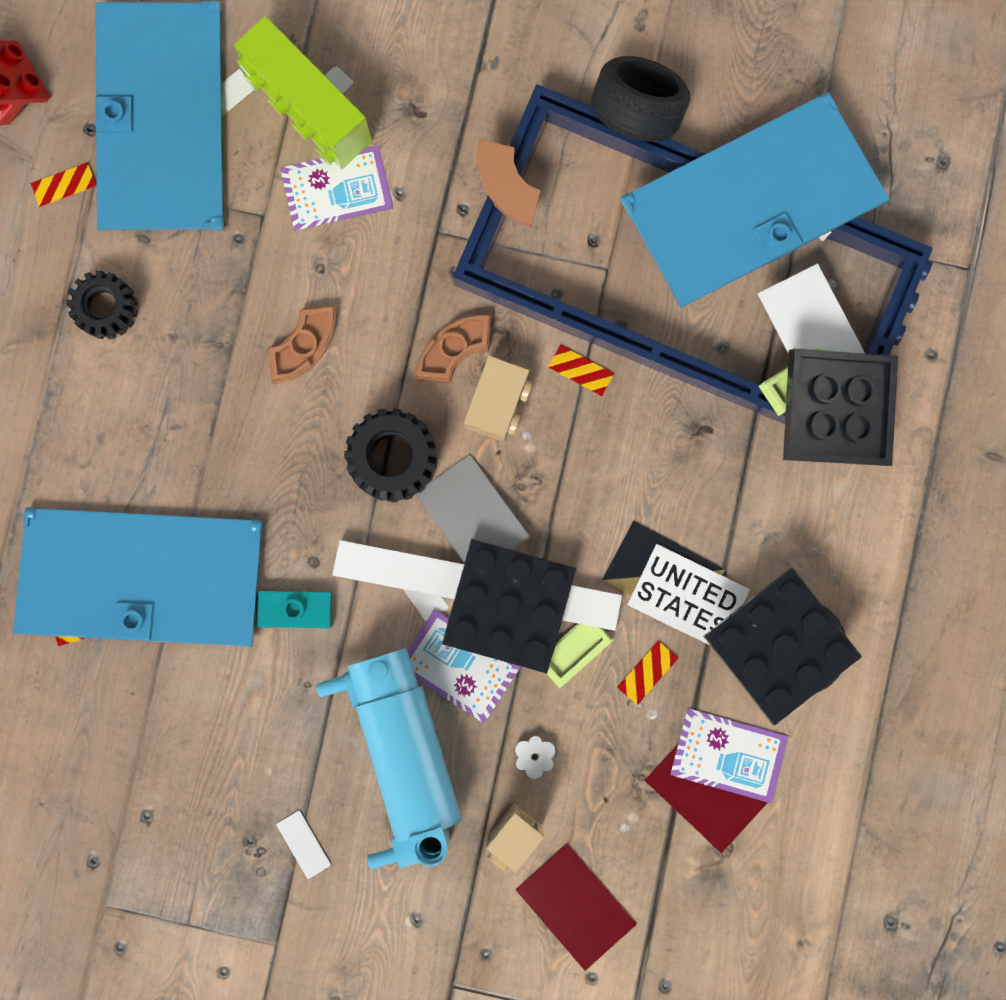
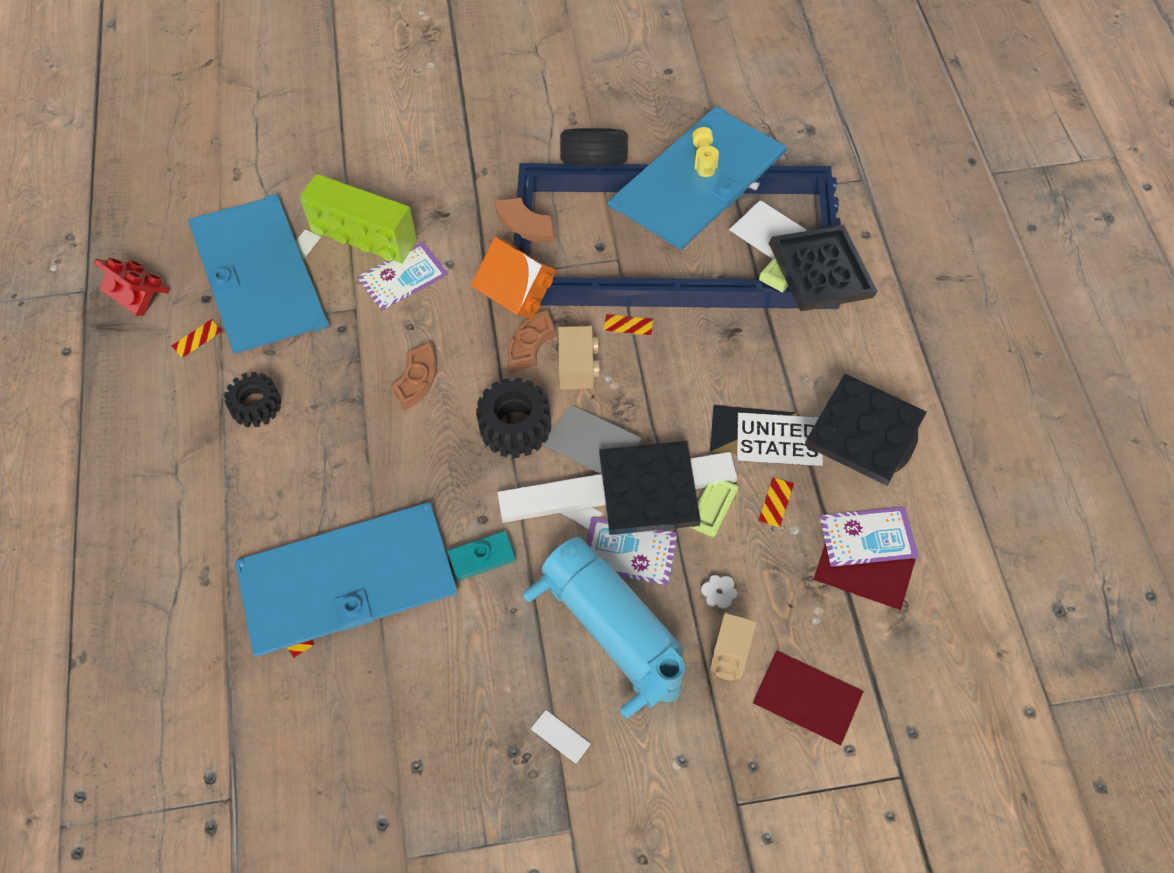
camera: 20 degrees left, 25 degrees down
none -> orange panel [470,237,556,319]
none -> light yellow leg [692,127,719,177]

